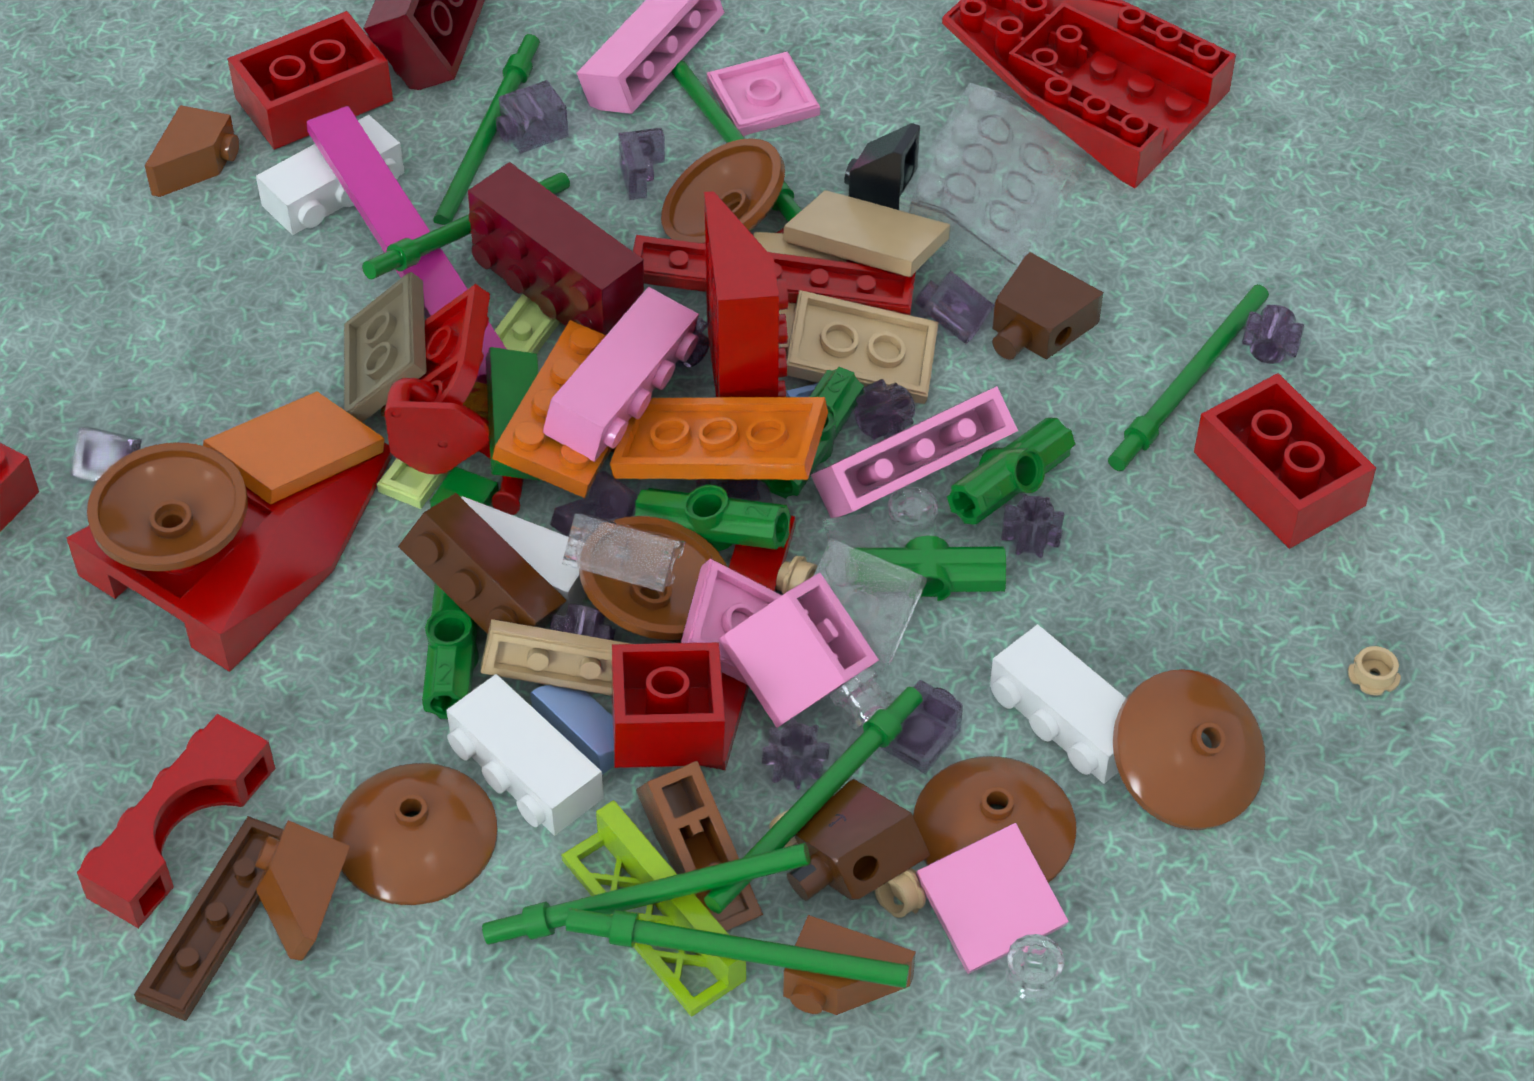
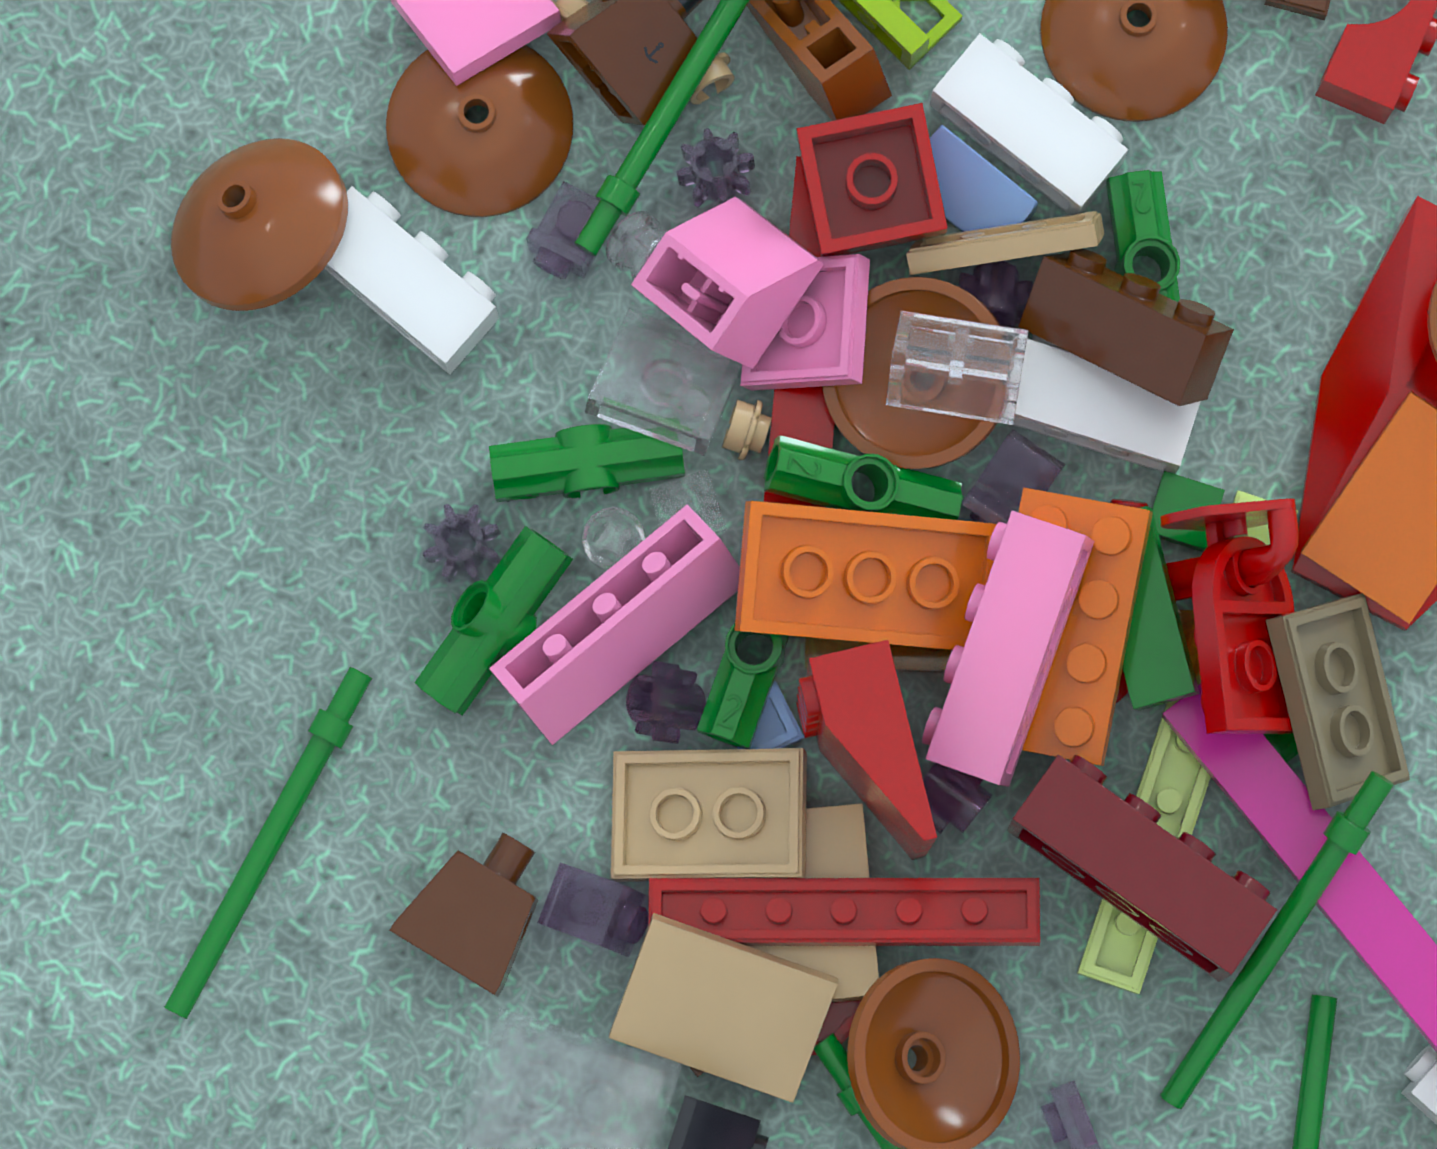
camera: 175 degrees right, 30 degrees up
red brick [1194,373,1376,549] -> none
clear purple gear [1242,305,1305,364] -> none
tan plate [1348,646,1401,696] -> none

